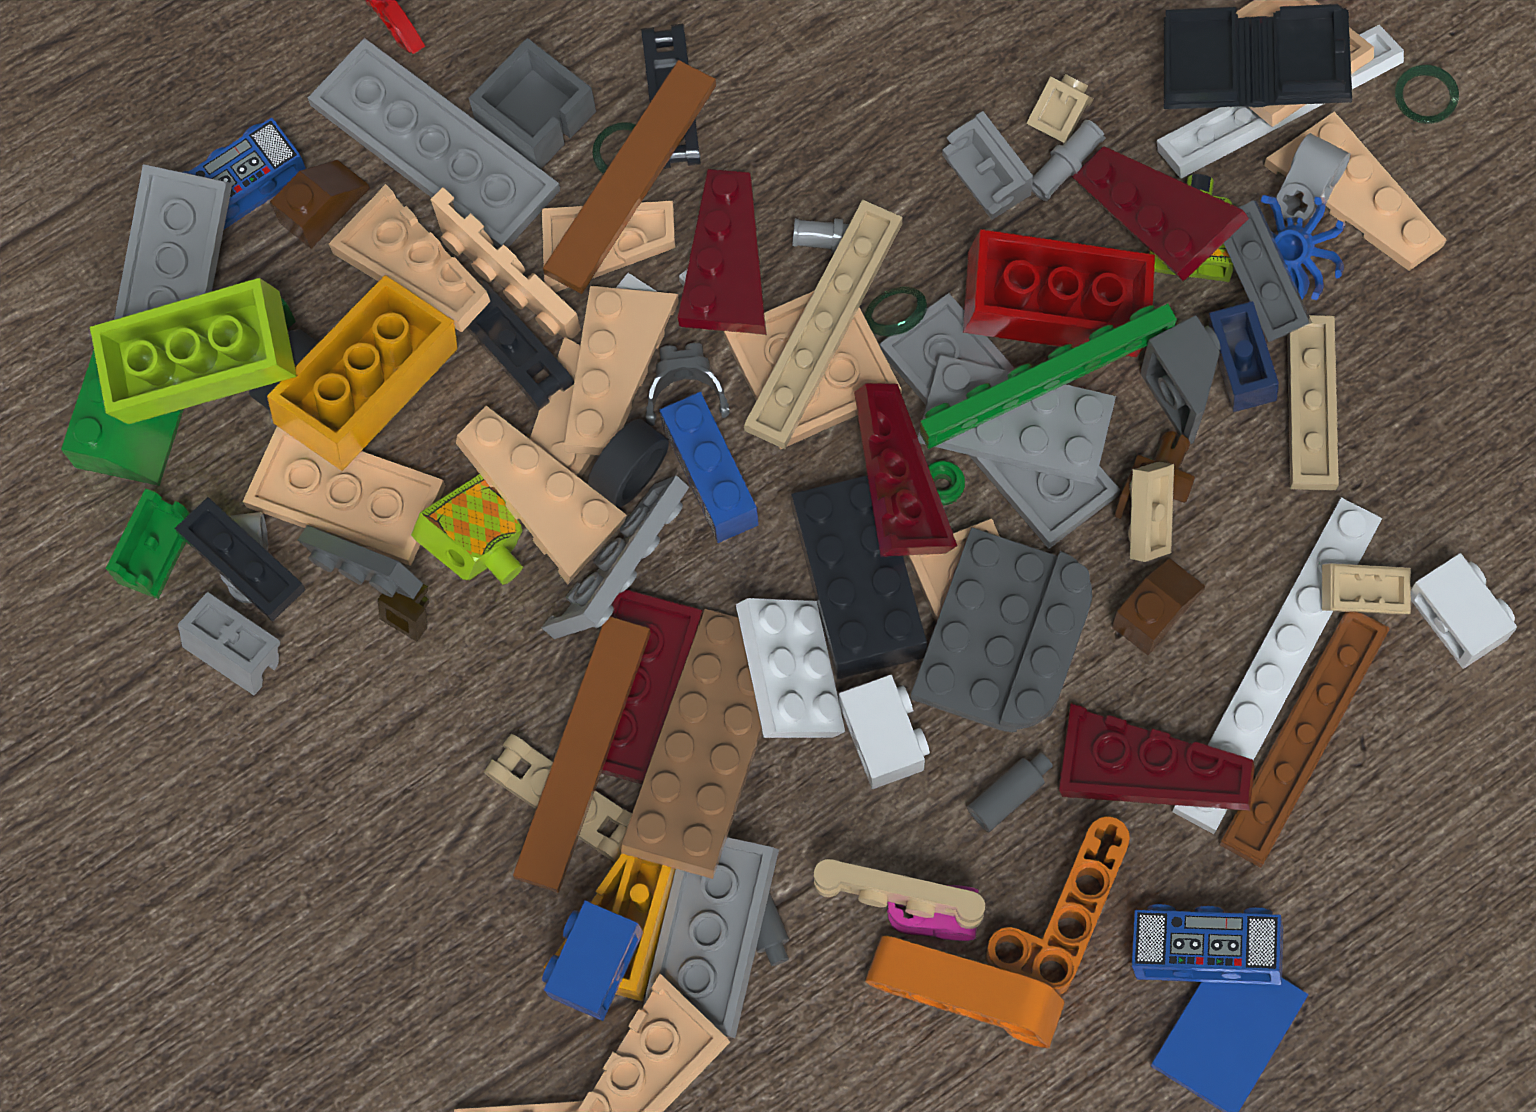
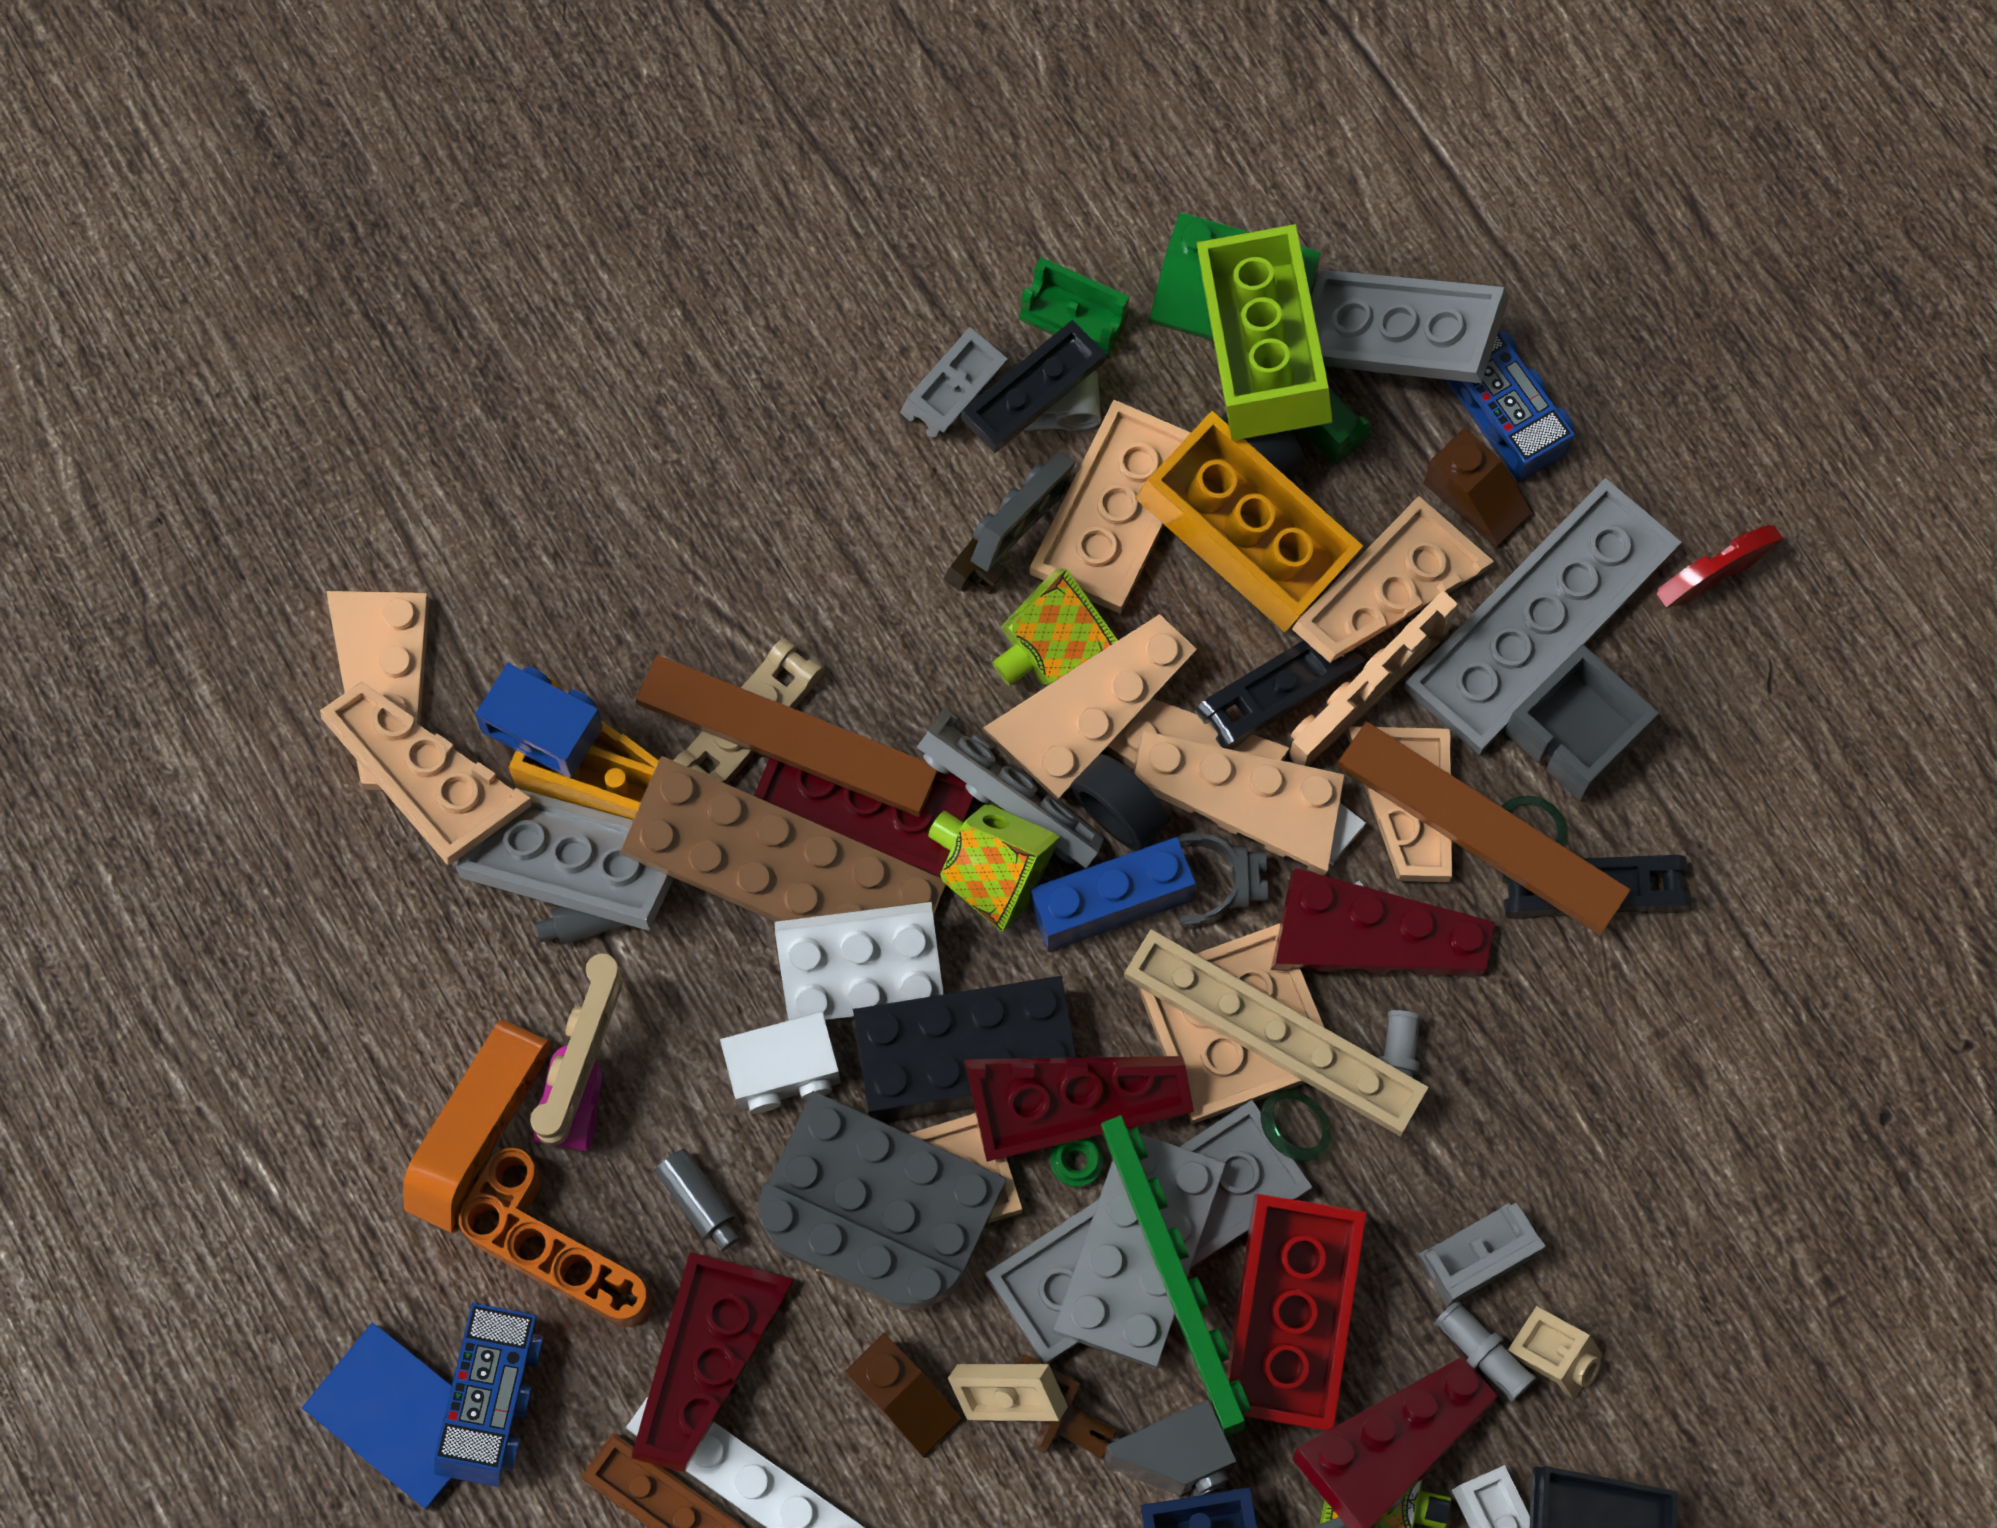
camera: 90 degrees right, 0 degrees up
none -> lime torso [928,805,1060,932]

